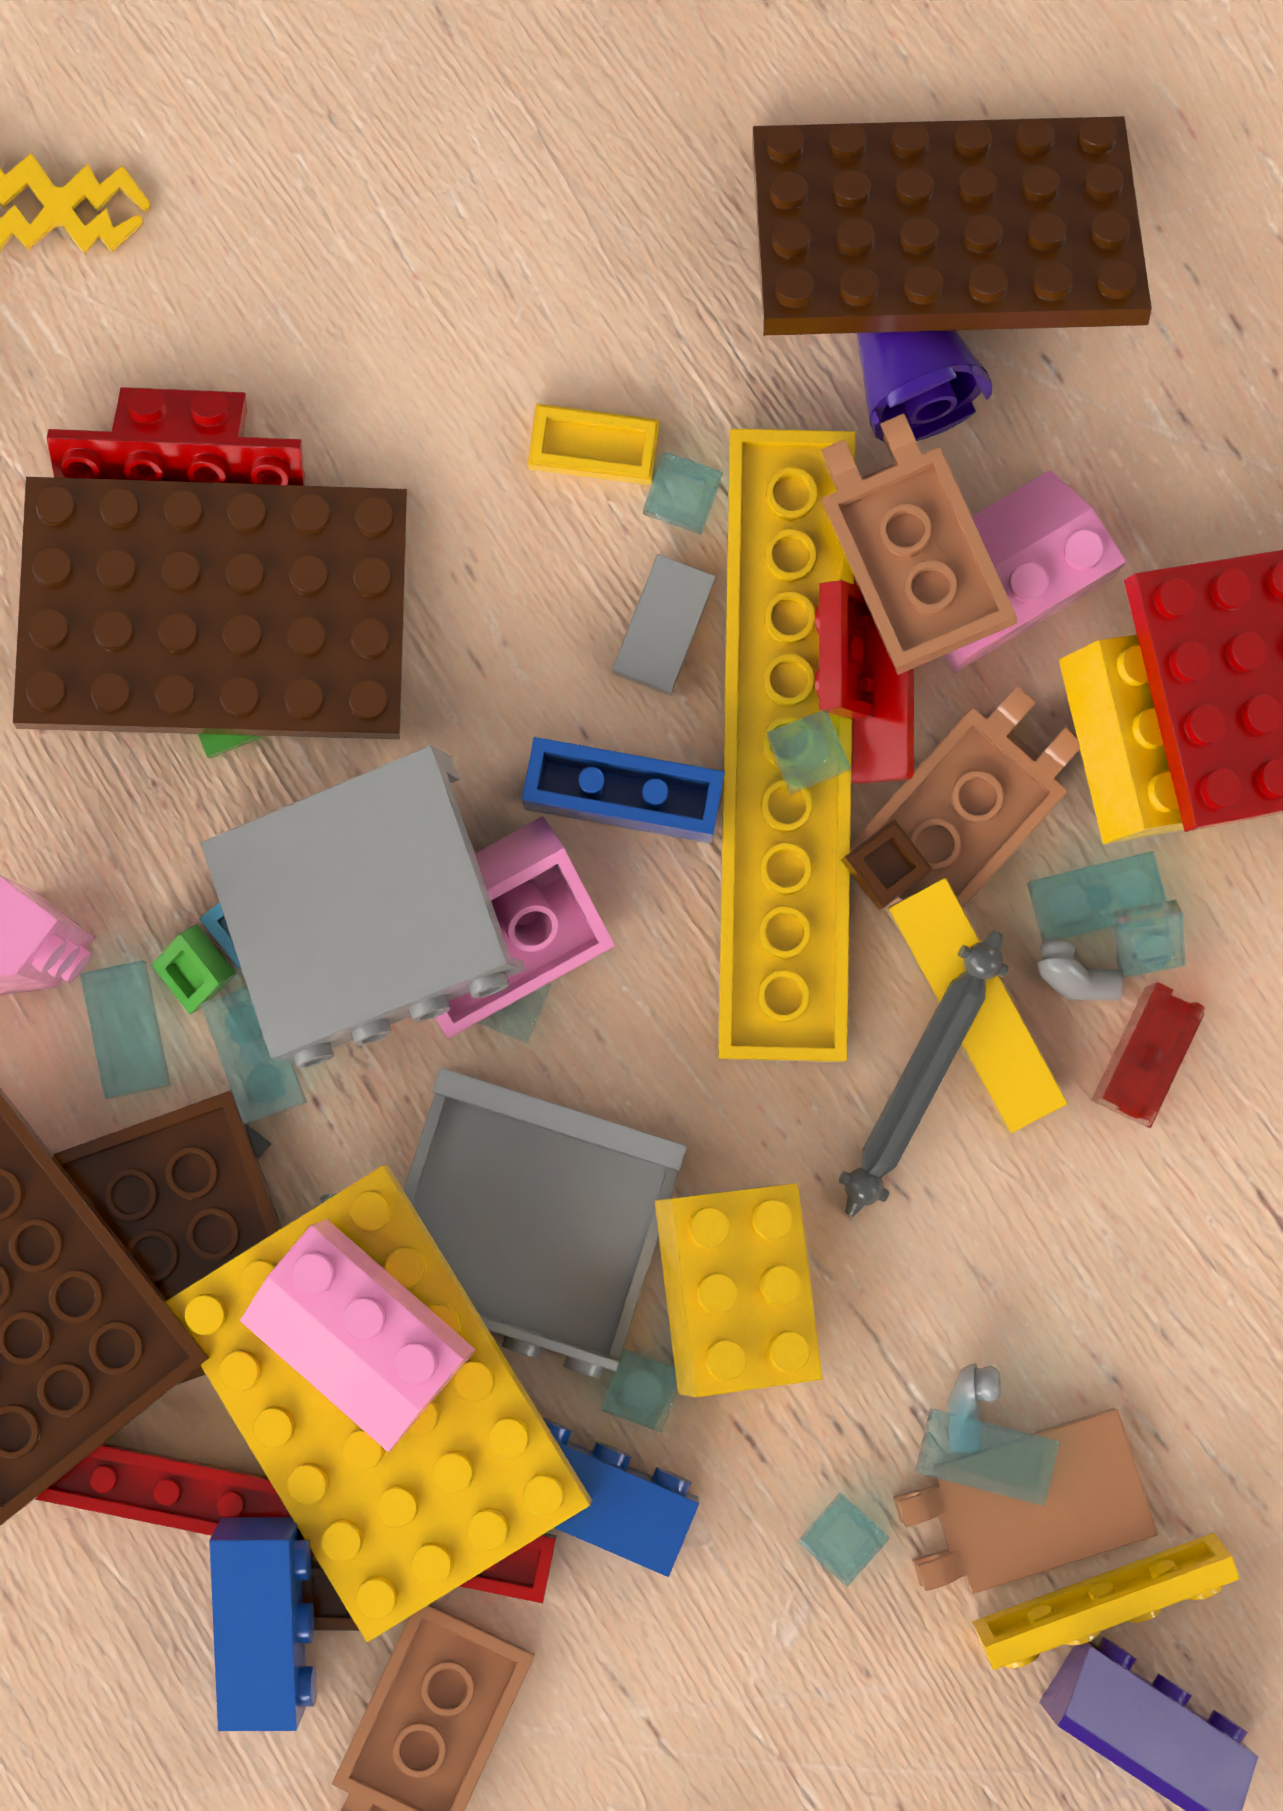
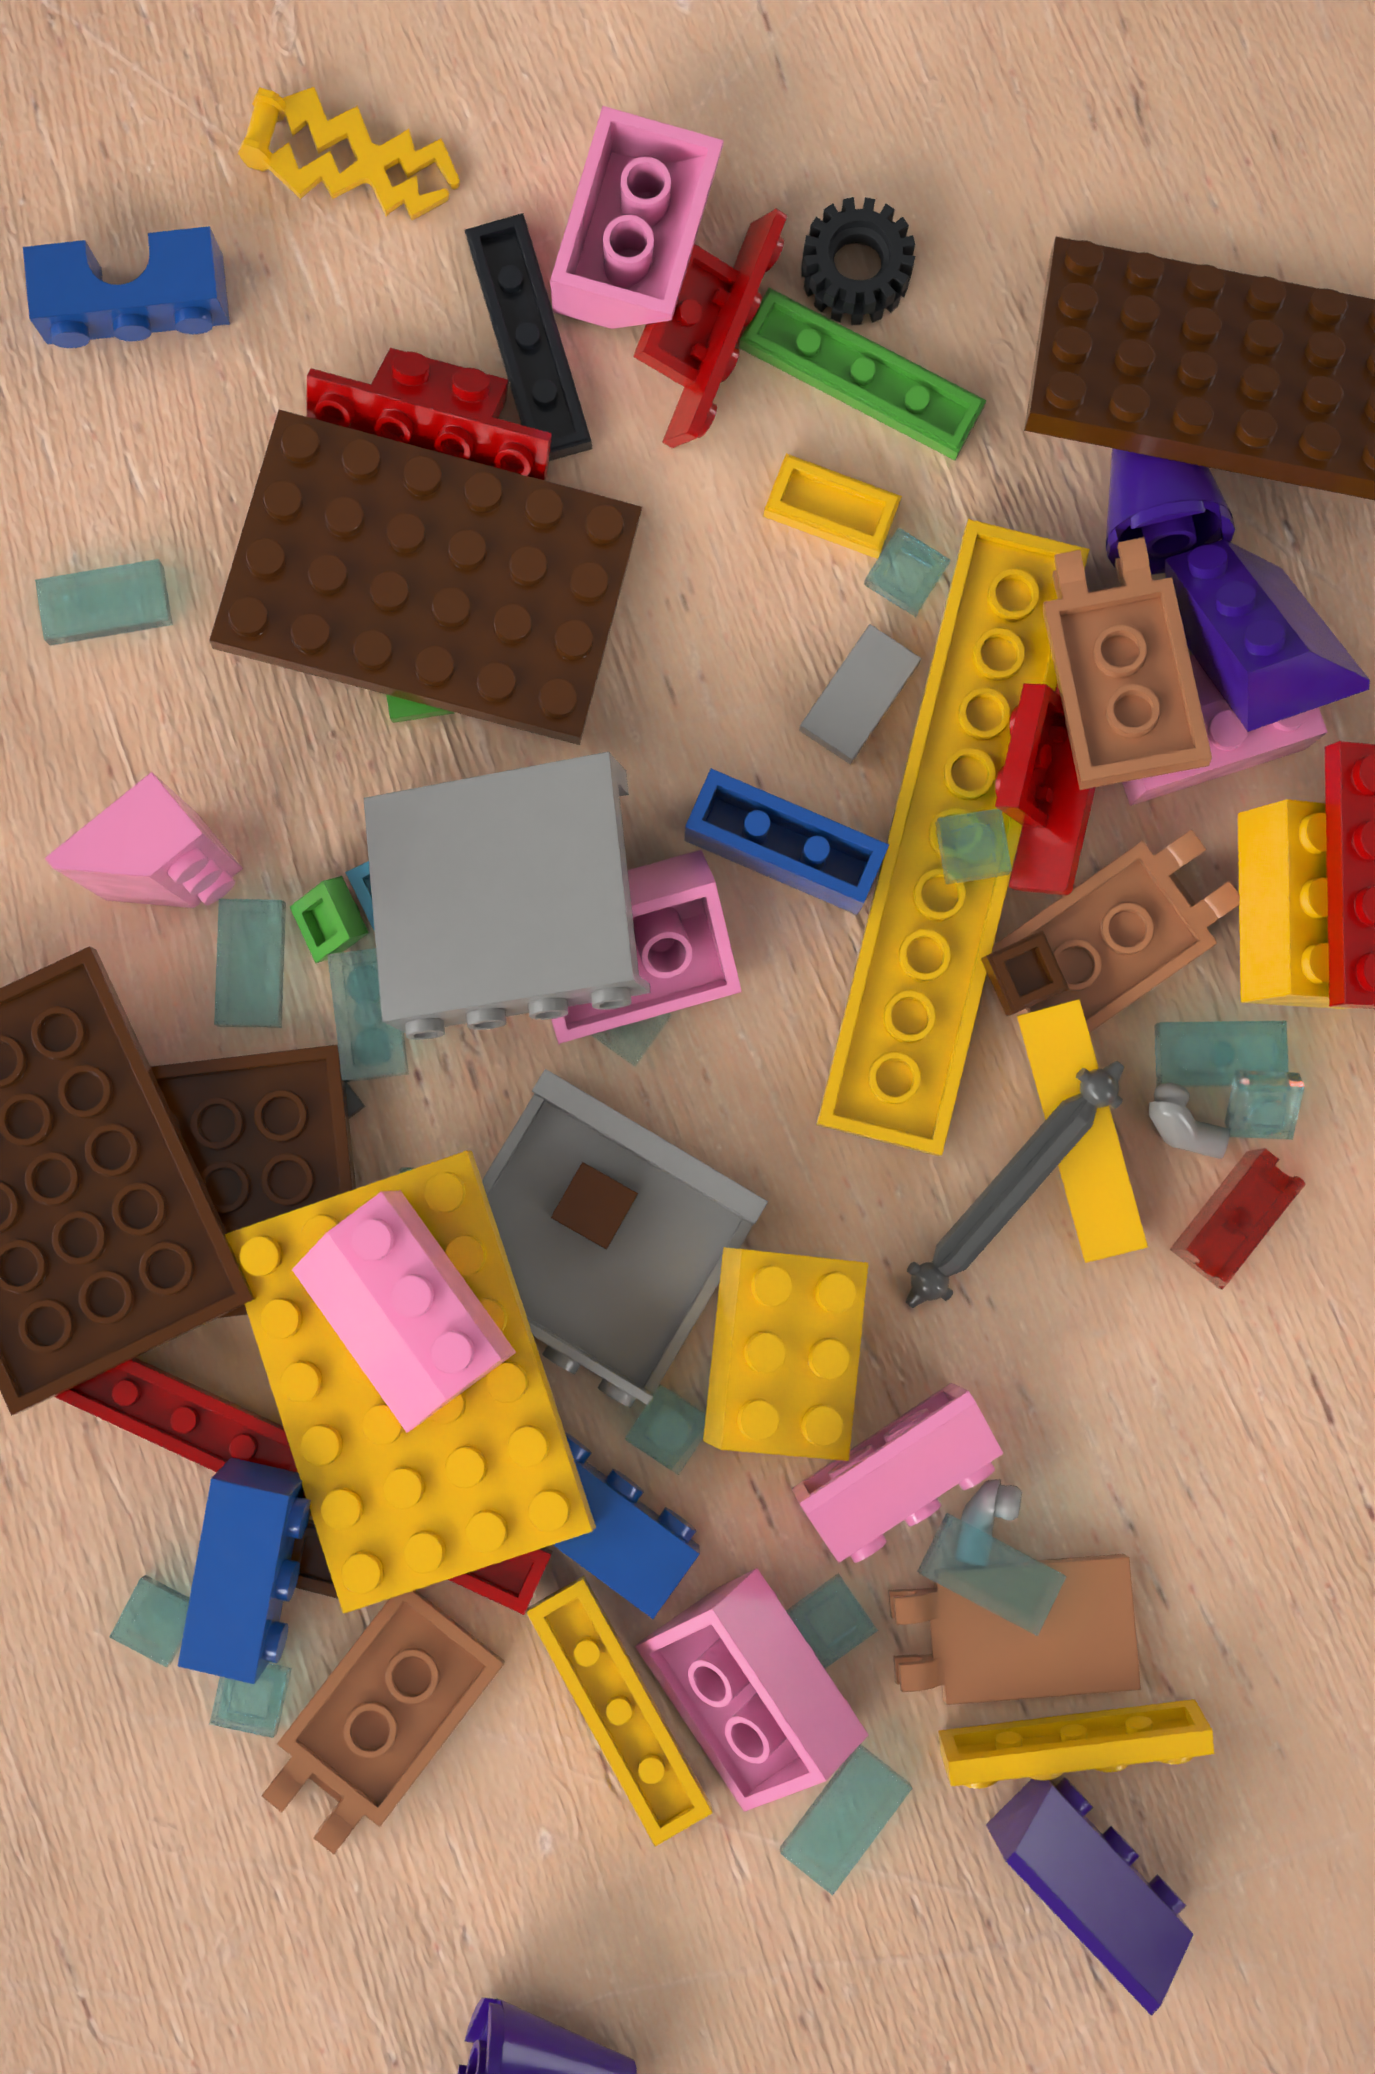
camera: 10 degrees right, 0 degrees up
none -> clear light blue tile [109,1575,190,1668]
none -> clear light blue tile [209,1663,292,1738]
none -> black tile [464,213,592,461]
none -> yellow plate [526,1575,713,1847]
none -> bright pink slope [550,106,724,329]
none -> reddish brown tile [550,1162,638,1250]
none -> red bracket [633,208,787,448]
none -> bright pink slope [635,1568,869,1812]
none -> bright green tile [739,288,987,460]
none -> clear light blue tile [780,1744,912,1895]
none -> bright pink slope [792,1382,1004,1563]
none -> black tyre [801,197,915,325]
none -> dark purple slope [1165,539,1370,732]

